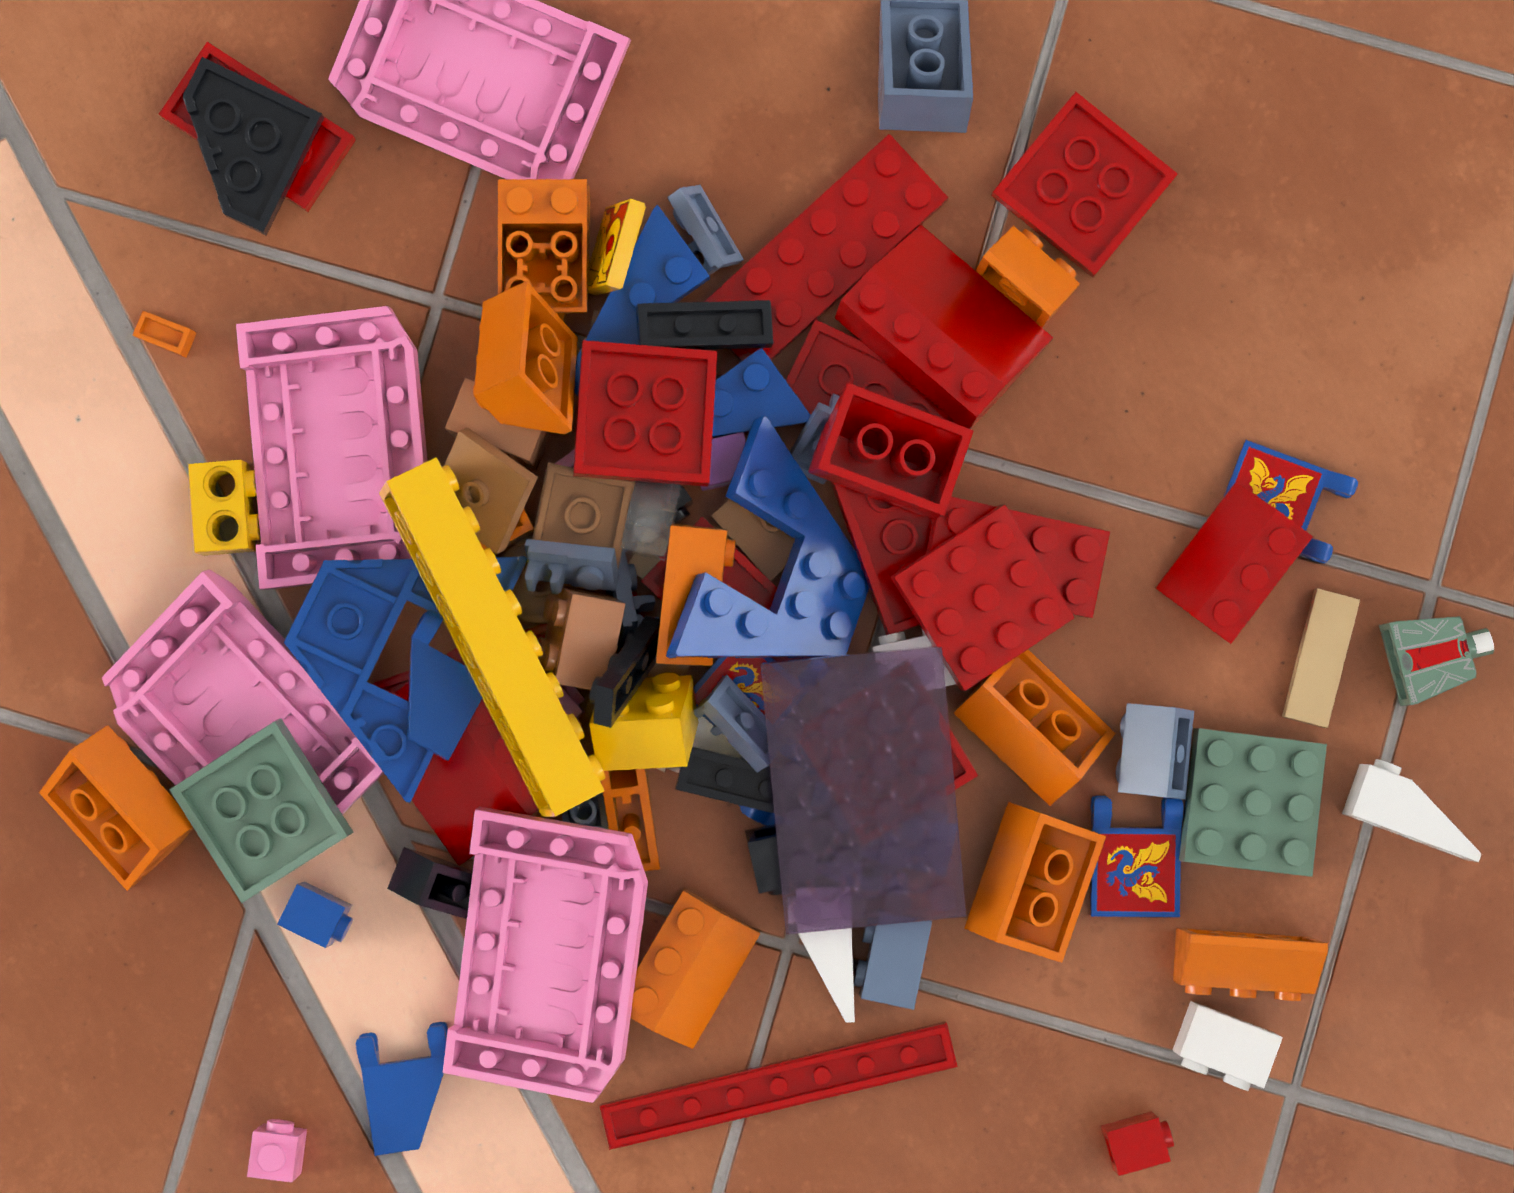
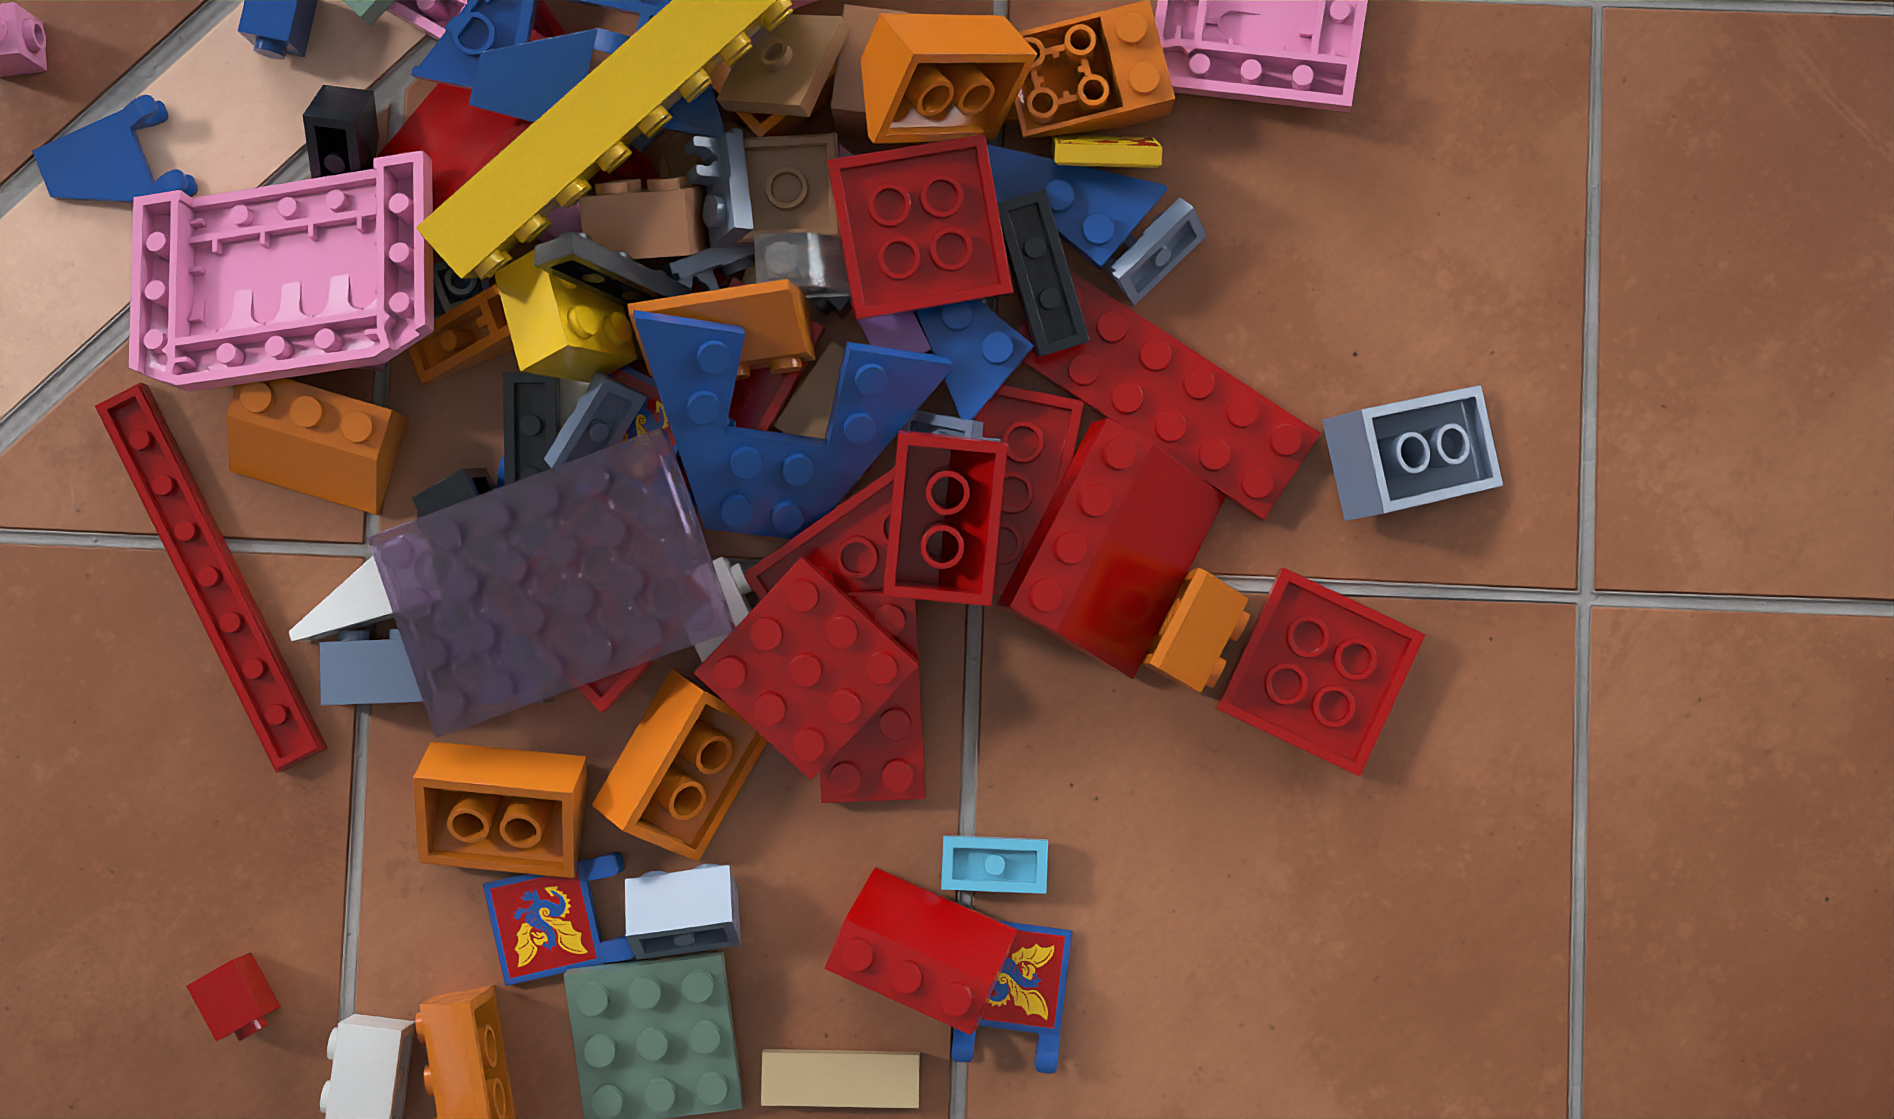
camera: 85 degrees right, 0 degrees up
none -> medium azure plate [941,835,1048,894]

